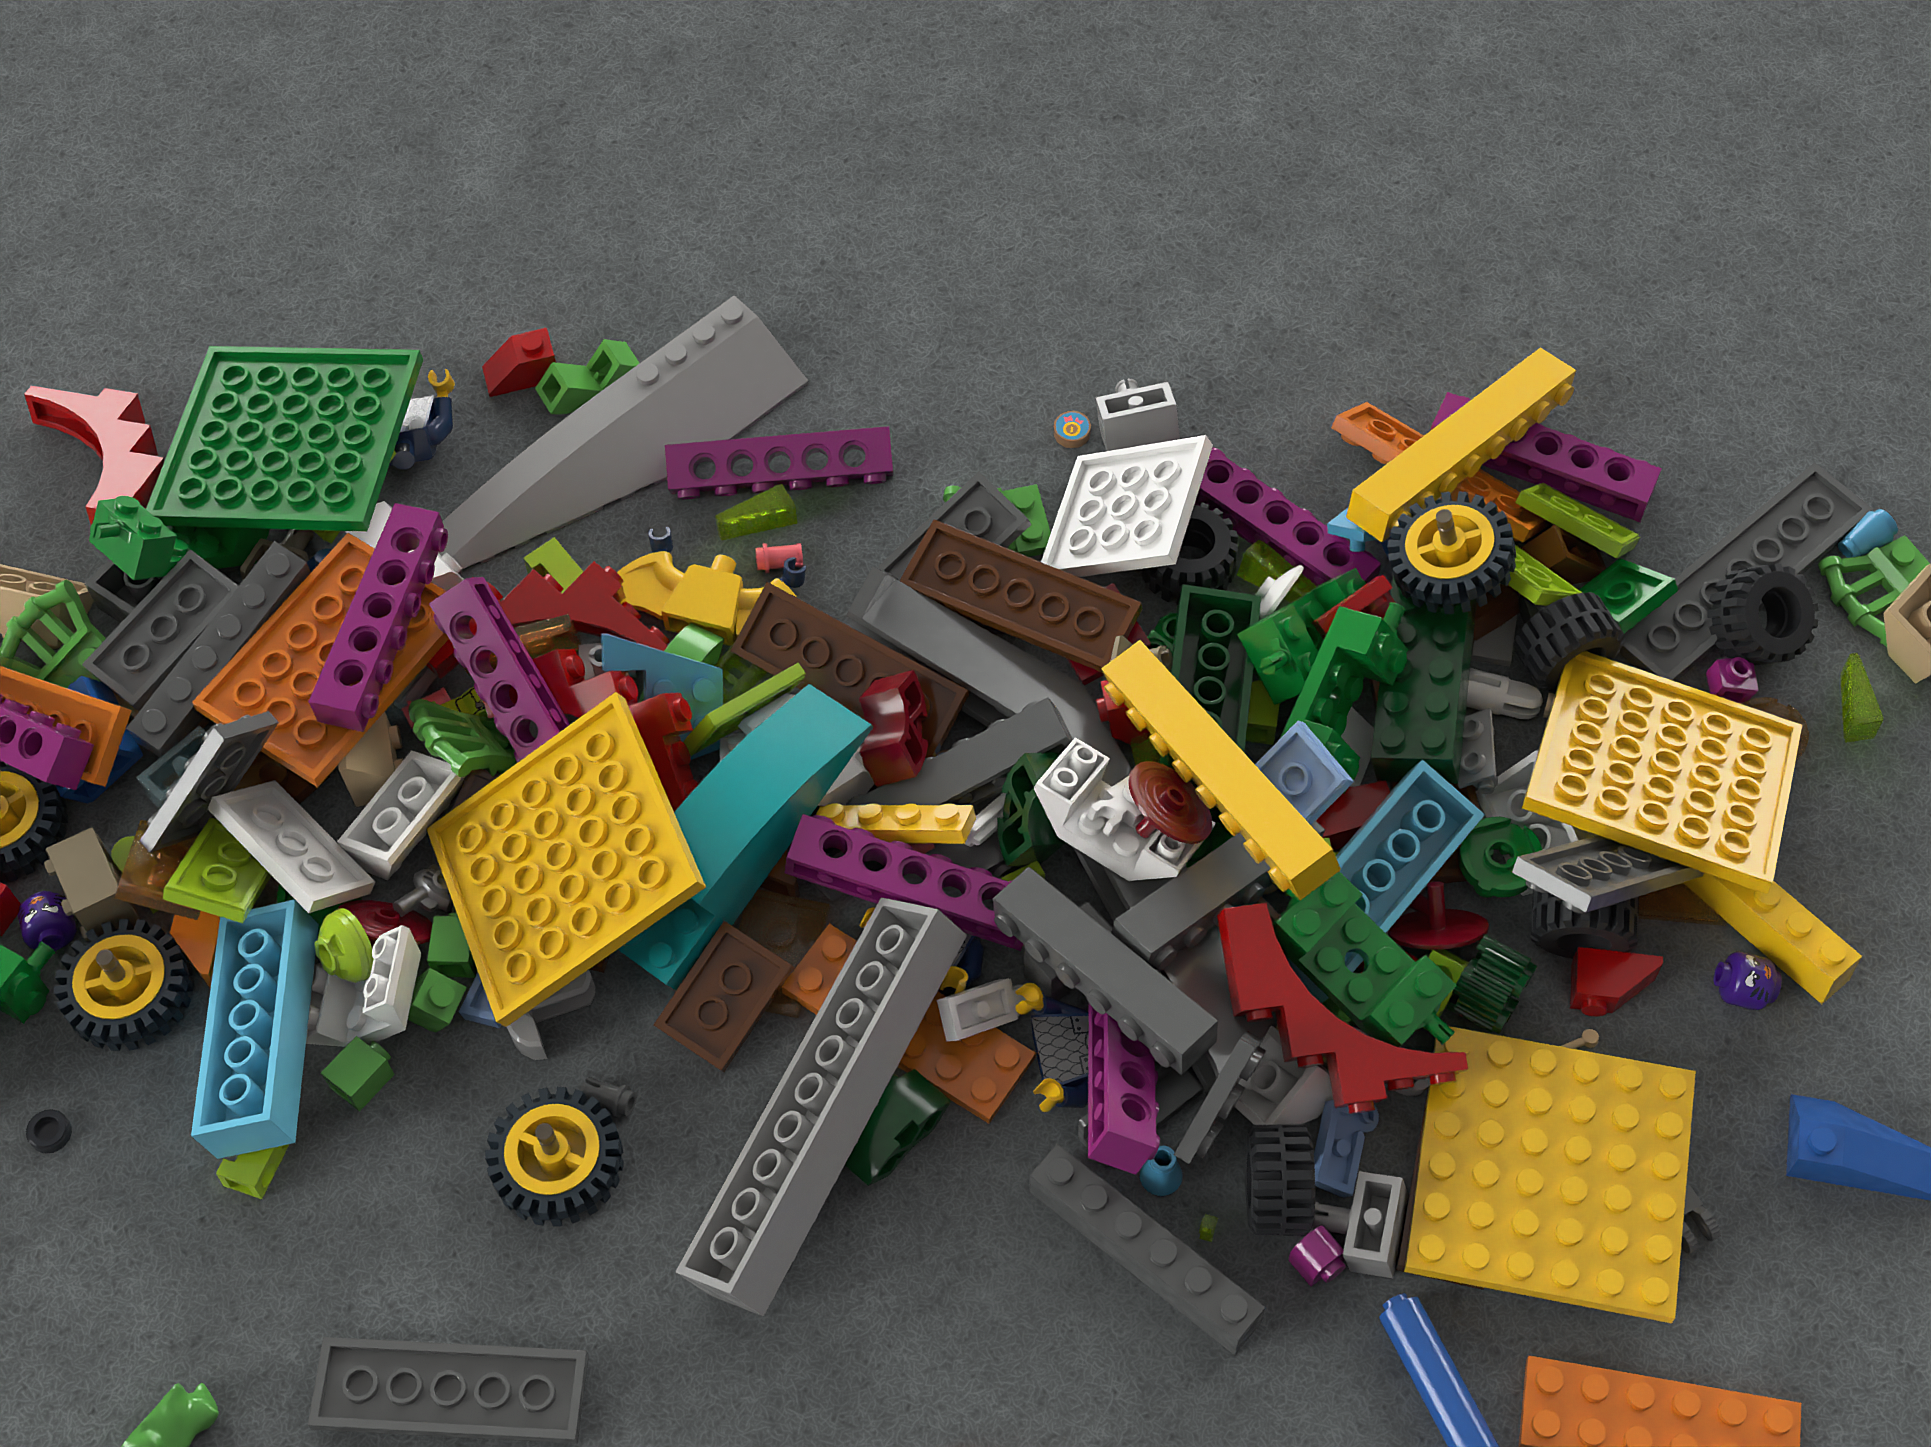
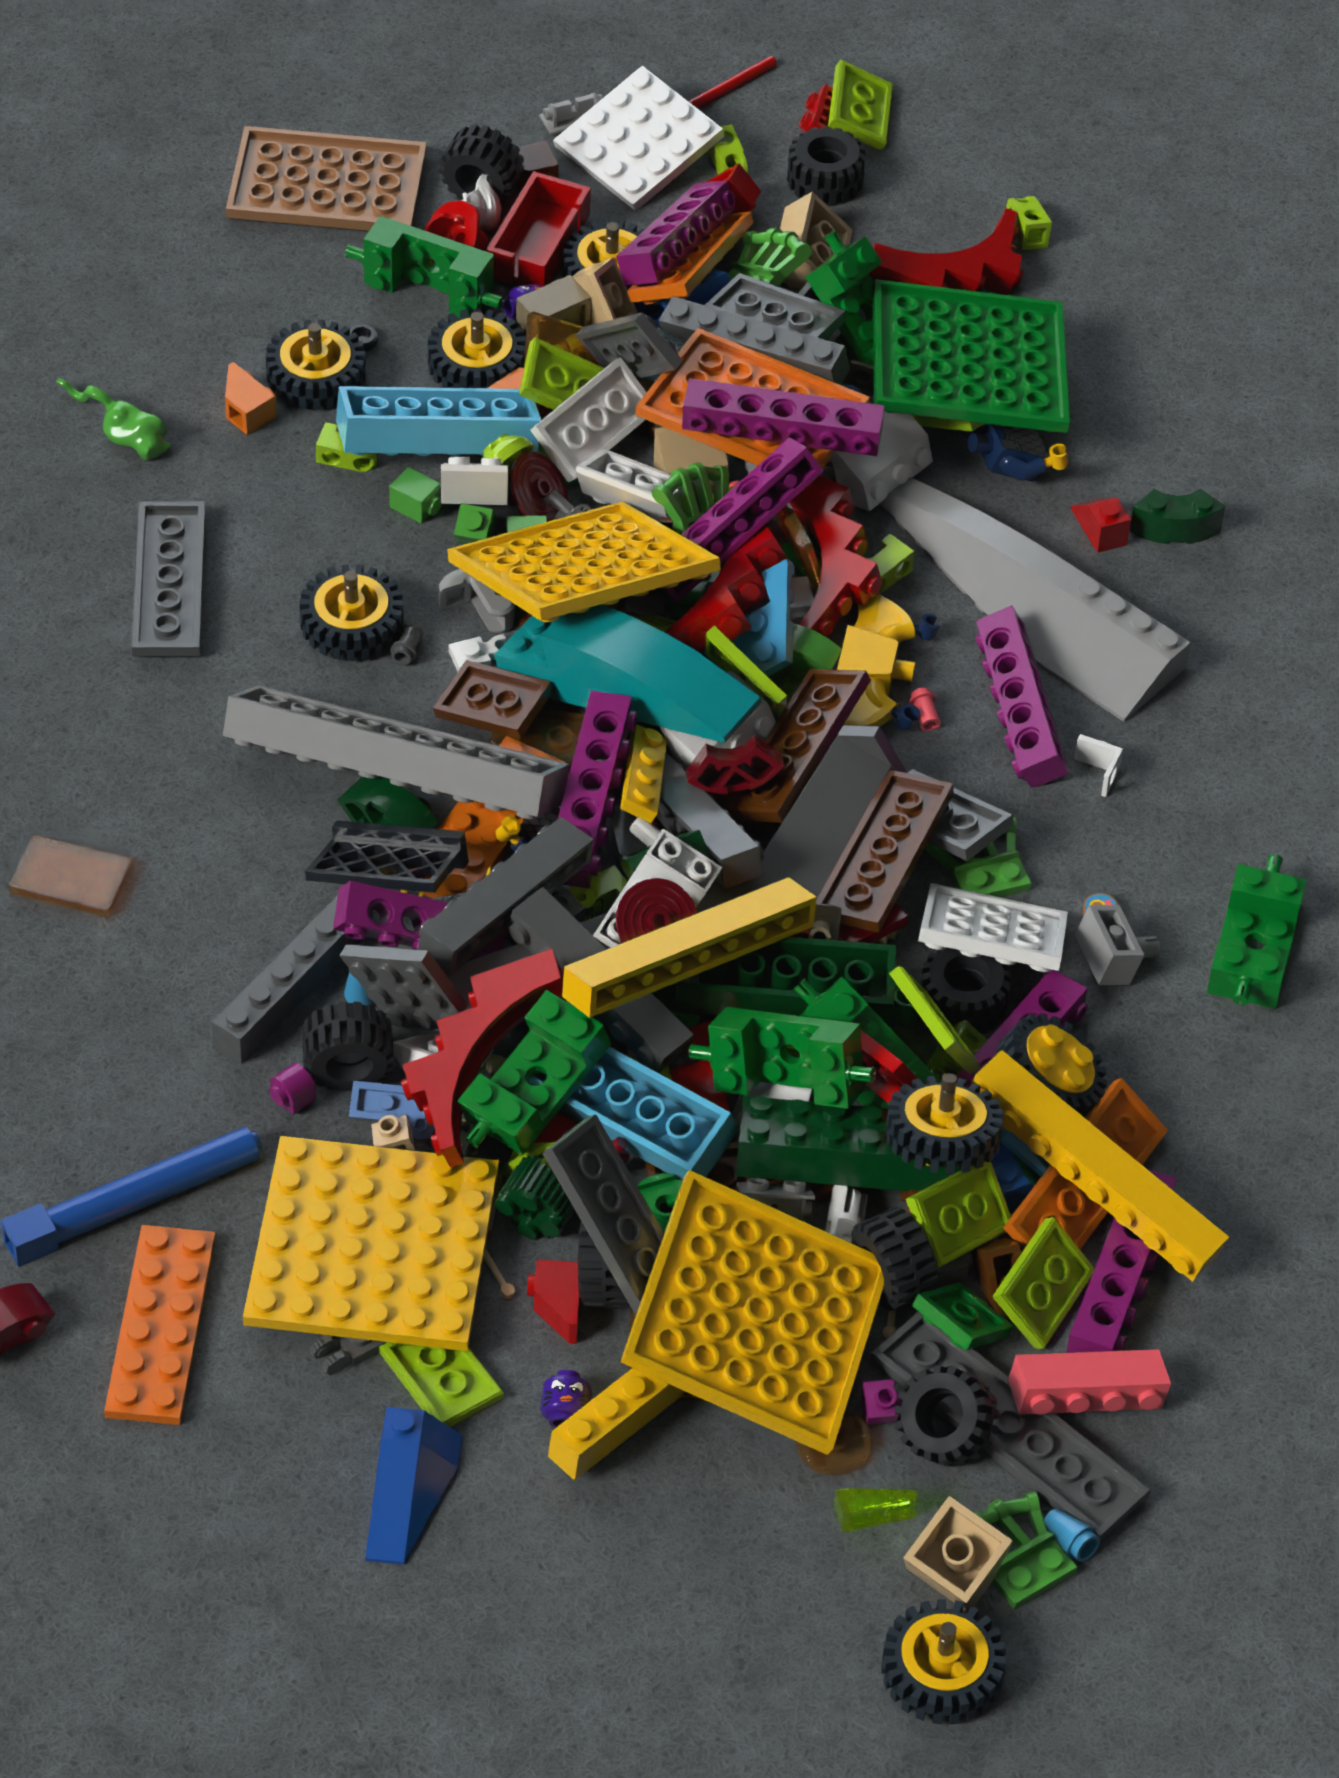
camera: 80 degrees right, 10 degrees down
bright green brick [535,339,640,414] -> none
clear neon green slope [715,484,798,540] -> none
white hinge [937,978,1034,1041] -> none
white dish [1255,565,1304,621] -> none
light blue tile [1255,721,1354,825] -> none
light grey brick [1311,1171,1409,1279] -> none
none -> orange slope [225,362,277,435]
none -> wheel [266,319,366,410]
none -> black fence [305,820,469,893]
none -> tan plate [371,1115,415,1151]
none -> lime tile [379,1342,504,1427]
none -> white plate [449,634,506,671]
none -> tan slope [572,257,637,325]
none -> lime tile [889,966,980,1075]
none -> wheel [996,1013,1107,1117]
none -> lime leg [1006,196,1052,250]
none -> coral brick [1008,1349,1171,1415]
none -> white bracket [1075,734,1123,797]
none -> dark green brick [1129,489,1225,544]
none -> green brick [1207,854,1306,1009]

